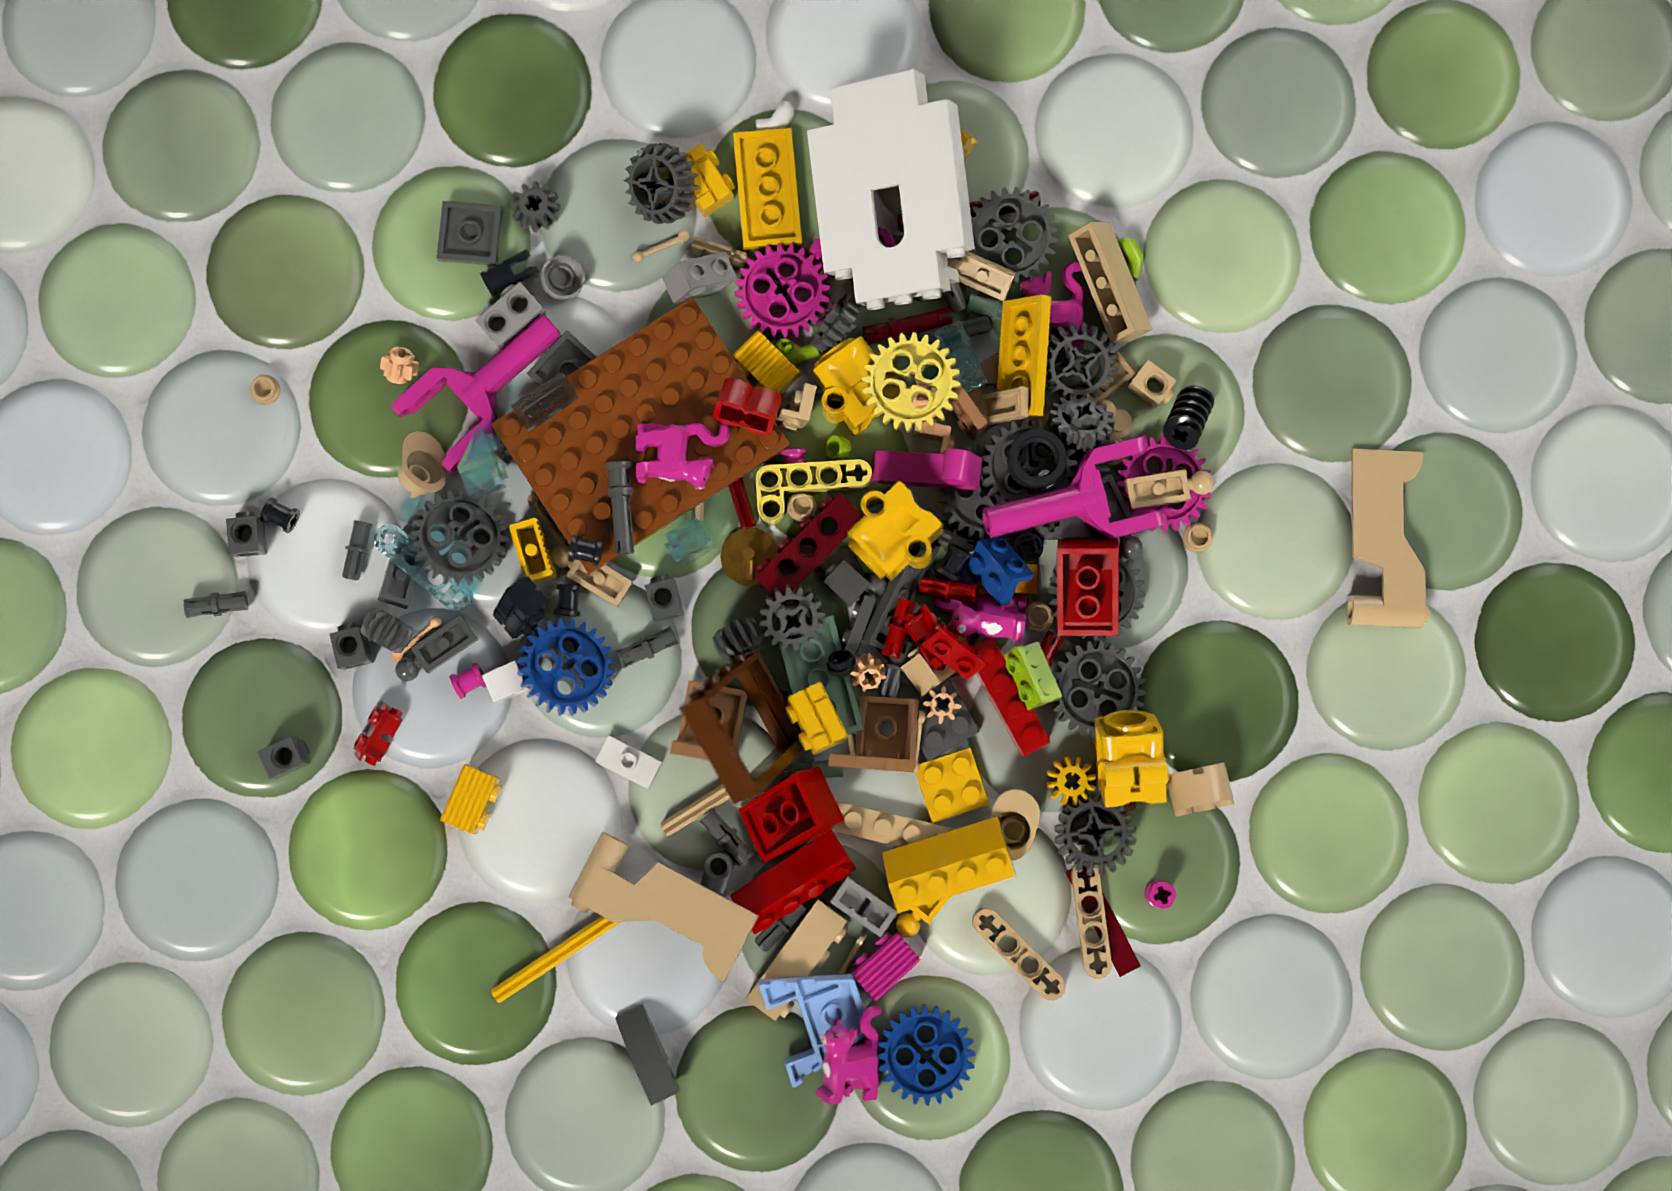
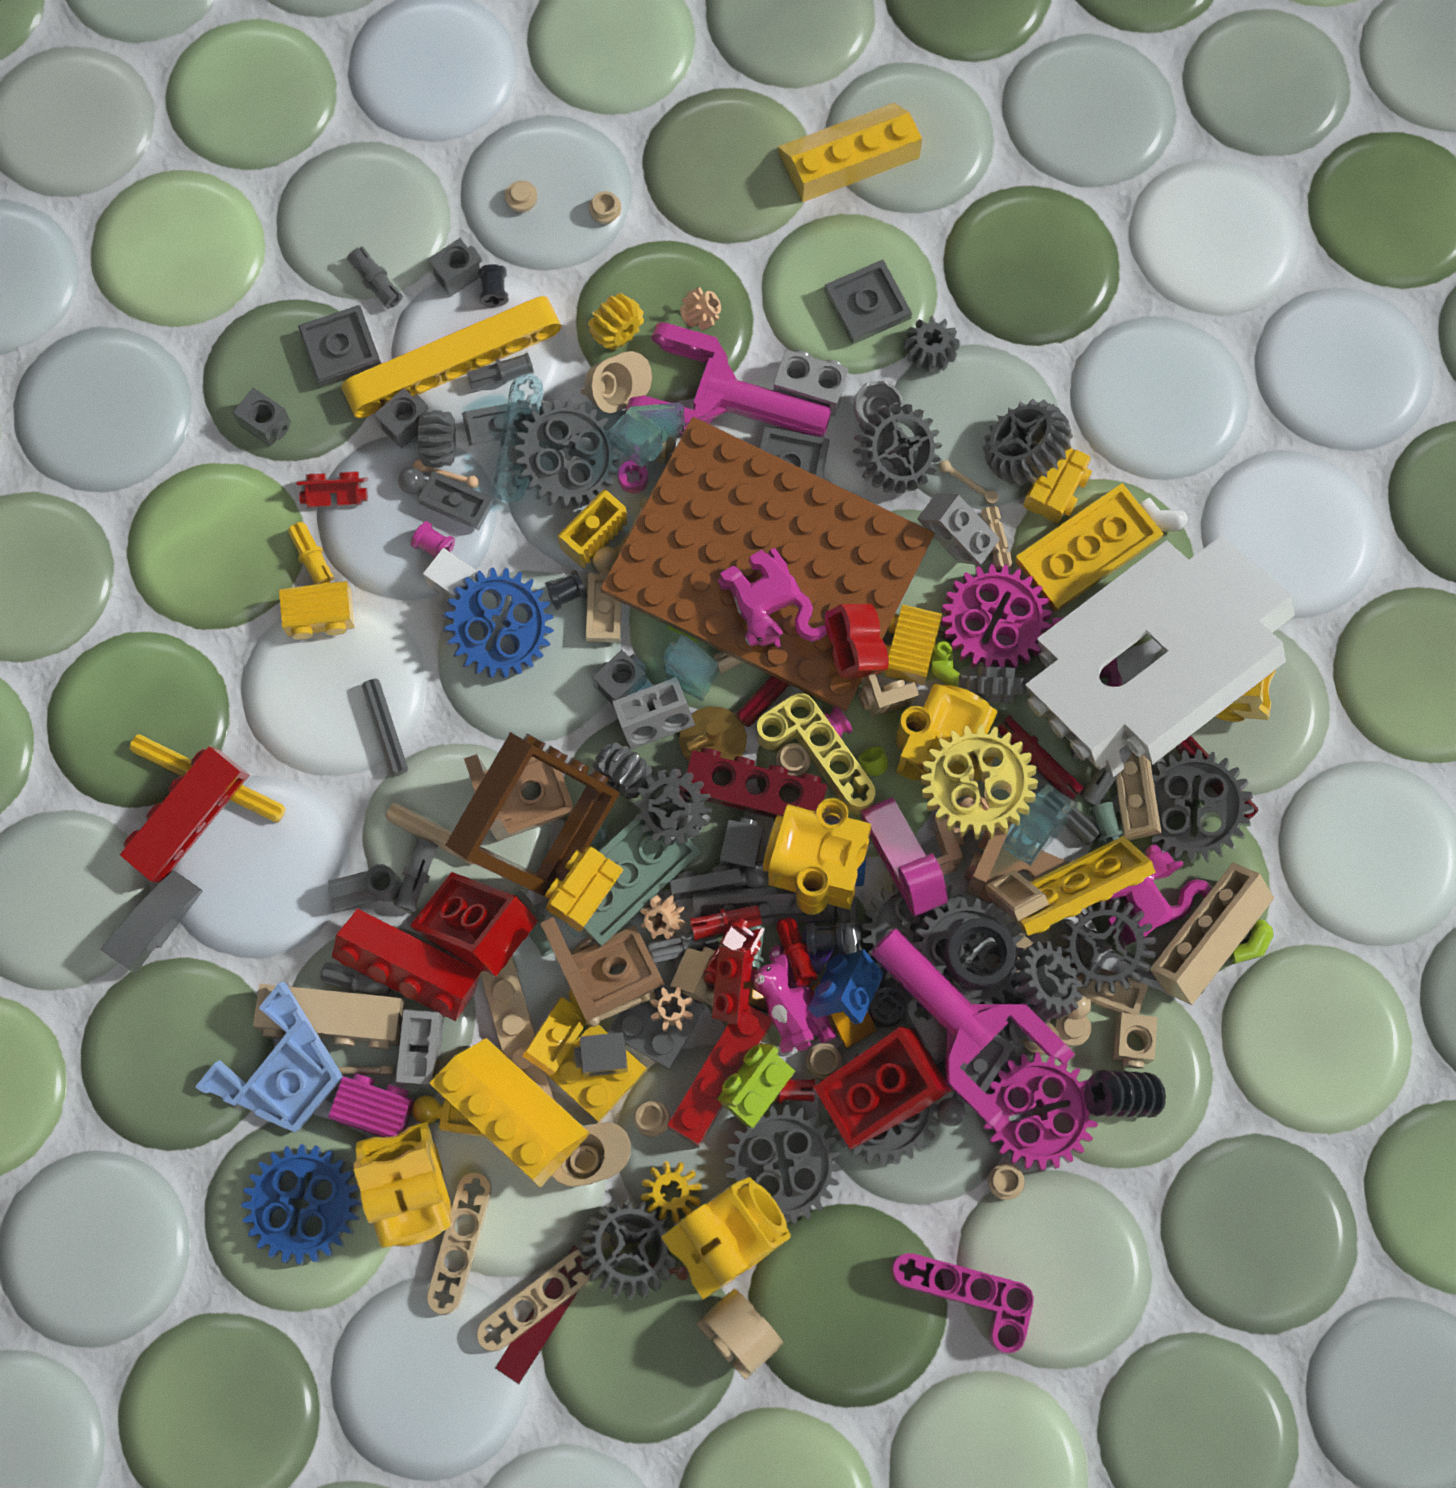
camera: 60 degrees right, 10 degrees down
black hinge [480,249,539,297] -> none
black brick [492,576,549,639] -> none
clear smoke plate [511,372,579,432] -> none
black bush [568,534,604,567] -> none
tan door [568,831,759,982] -> none
white plate [595,735,662,789] -> none
dark grey pin [605,461,635,554] -> none
dark grey pin [616,626,678,668] -> none
dark pink animal [816,1006,882,1105] -> none
black plate [826,650,857,677] -> none
tan plate [1125,470,1214,510] -> none
dark pink bush [1144,880,1176,909] -> none
tan door [1346,449,1430,628] -> none
none -> red brick [120,746,250,883]
none -> yellow axle [288,522,335,585]
none -> dark grey plate [298,305,381,387]
none -> yellow beam [341,296,562,418]
none -> yellow piece [353,1122,451,1248]
none -> dark grey axle [362,679,408,776]
none -> tan plate [505,181,538,213]
none -> yellow plate [522,988,586,1076]
none -> dark grey brick [574,1032,628,1077]
none -> yellow gear [588,293,644,351]
none -> light grey brick [612,677,695,750]
none -> dark pink bush [618,460,648,494]
none -> tan plate [635,1101,670,1137]
none -> yellow slope [777,103,923,203]
none -> dark grey gear [852,402,943,494]
none -> dark pink beam [891,1253,1034,1353]

